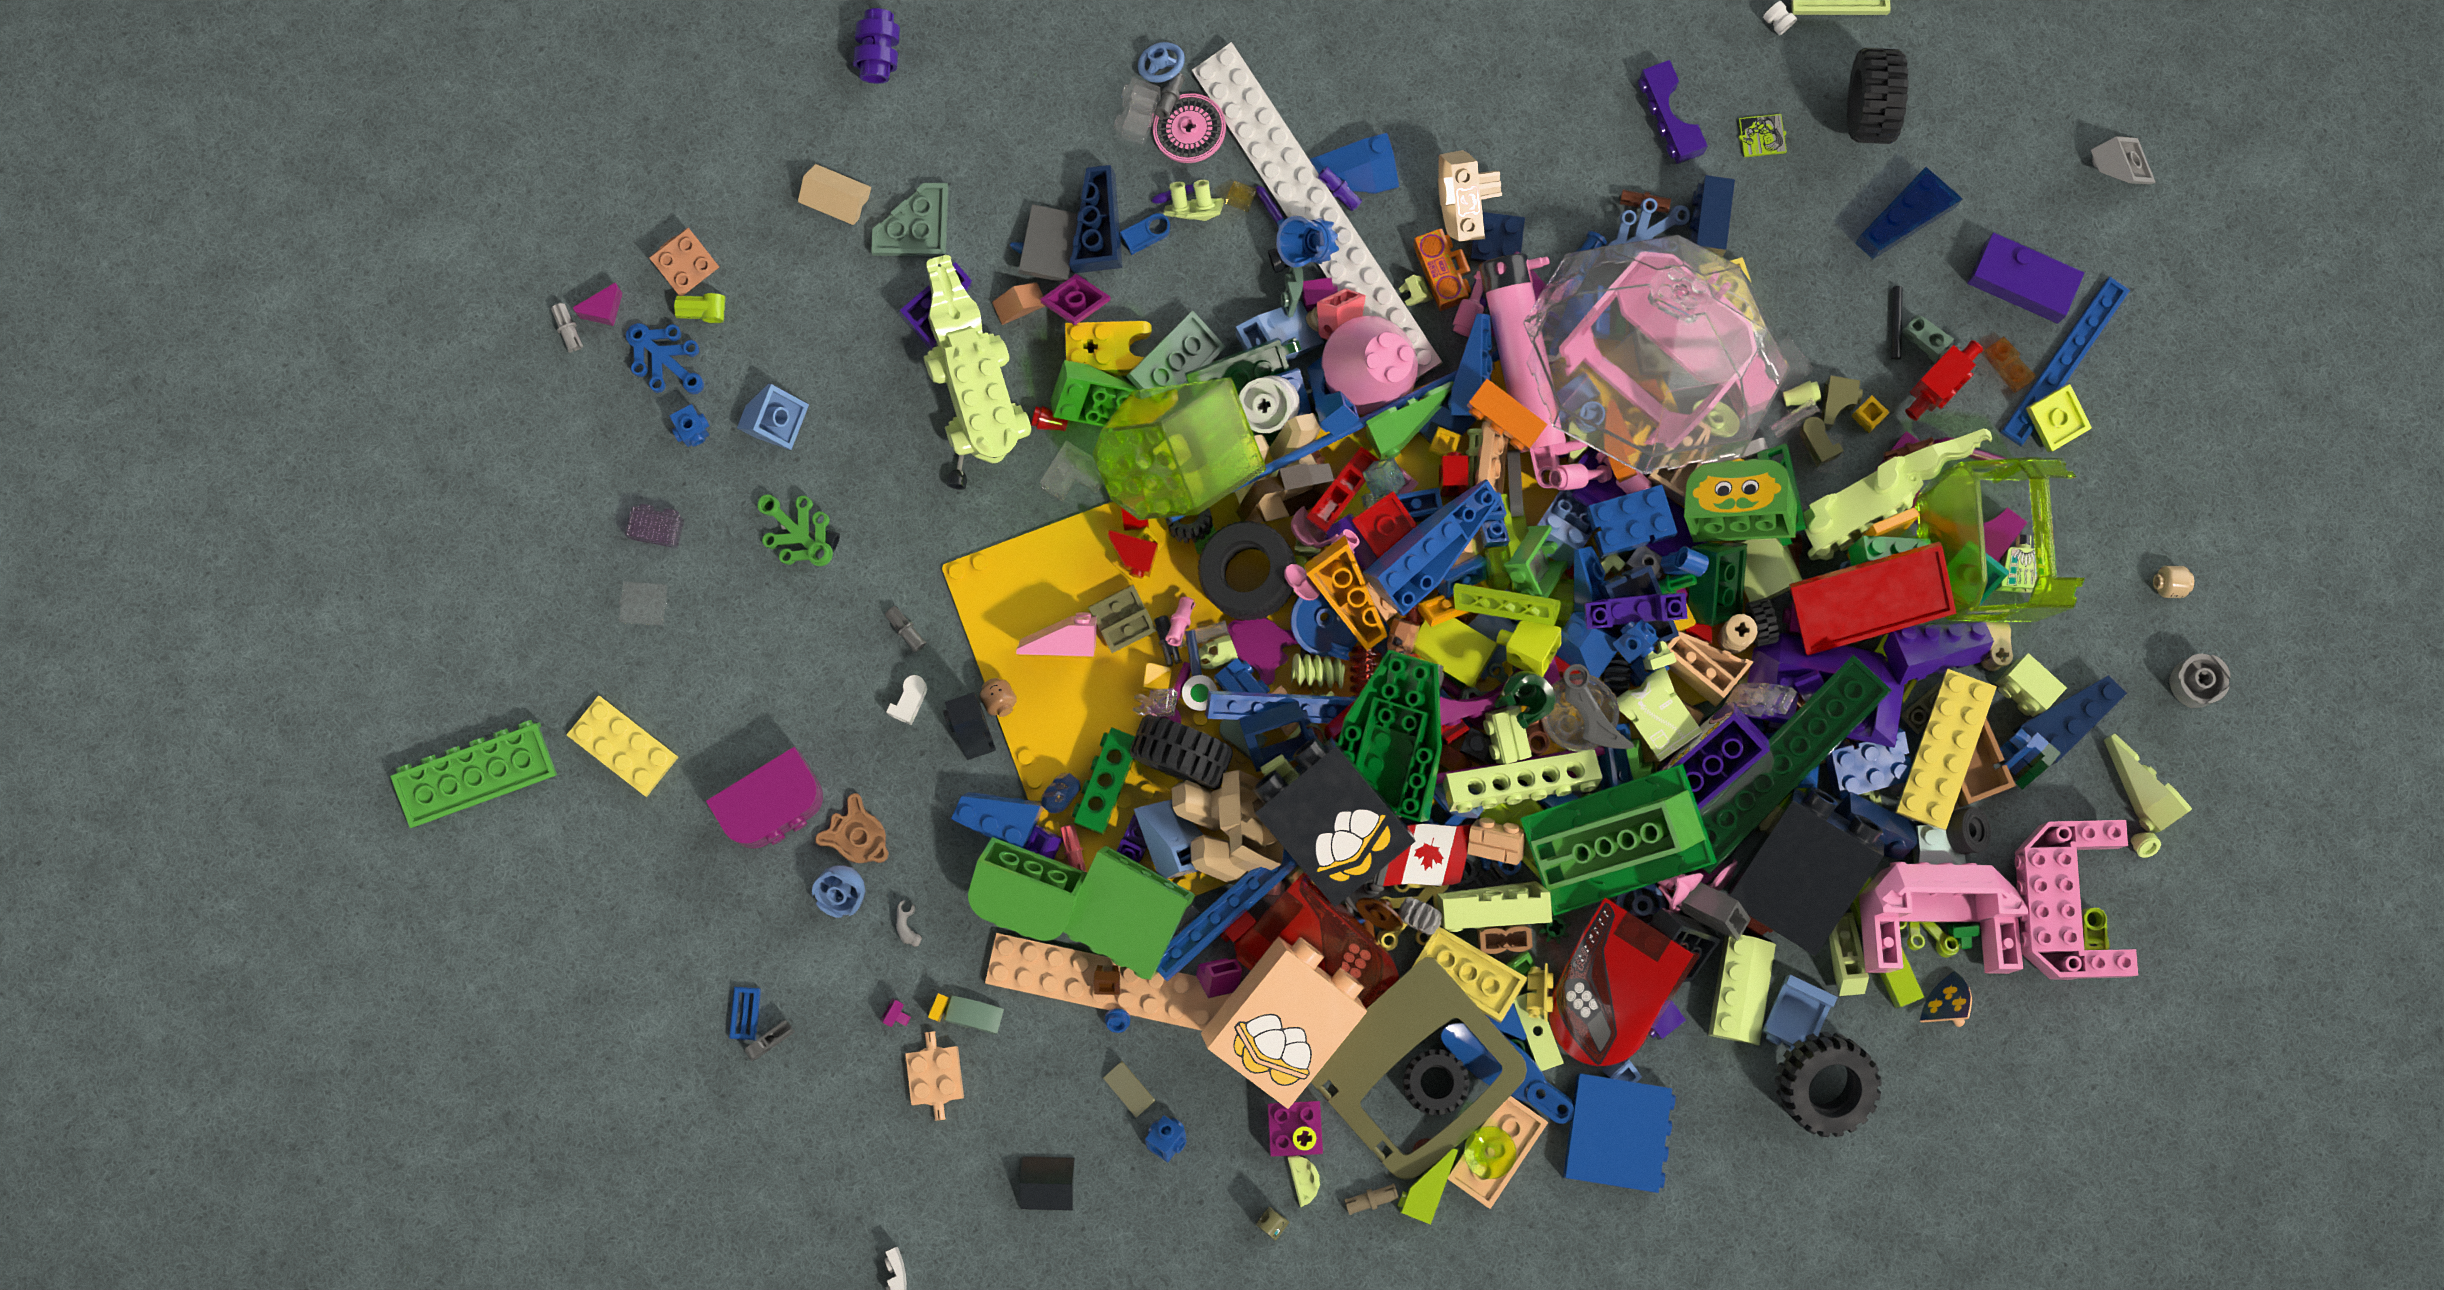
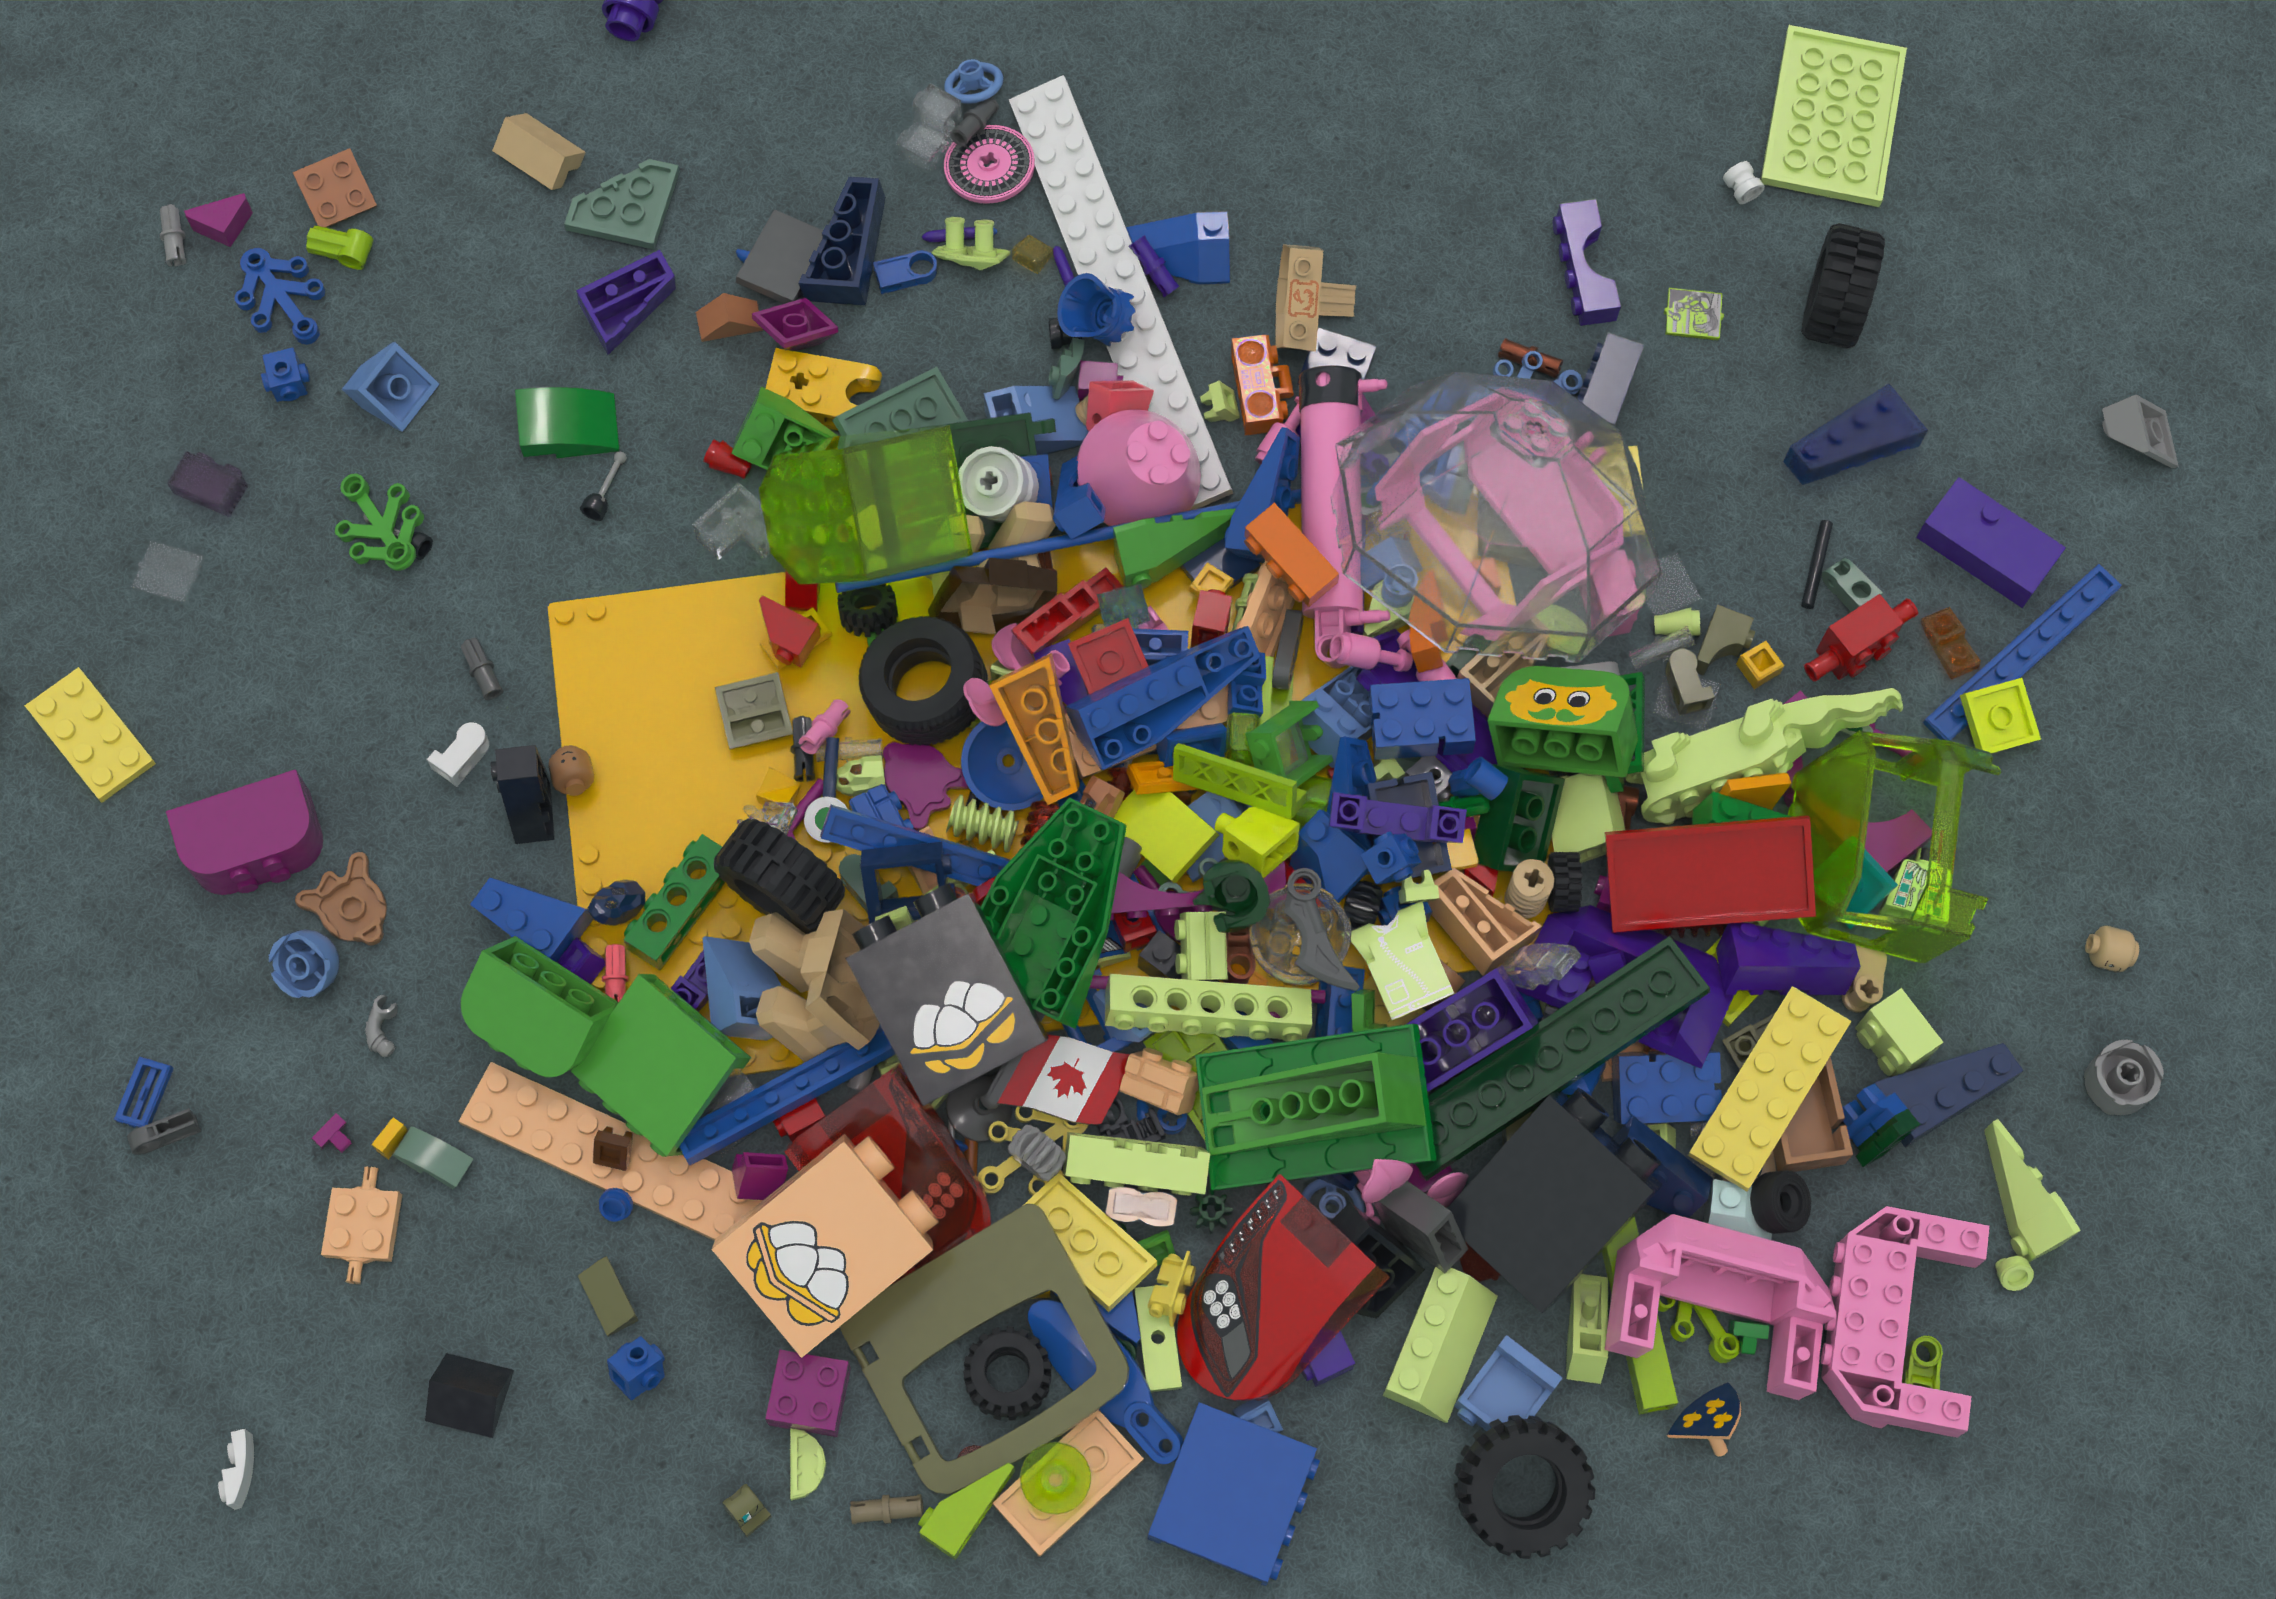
camera: 10 degrees right, 10 degrees down
yellowish green animal [923,255,1031,464] -> none
bright pink slope [1017,612,1097,656] -> none
neon yellow bush [1292,1127,1316,1150] -> none
blue bush [1328,641,1353,660] -> none
reddish brown dish [1356,897,1403,932] -> none
reddish brown slope [1439,745,1472,771] -> none
none -> green slope [515,387,620,458]

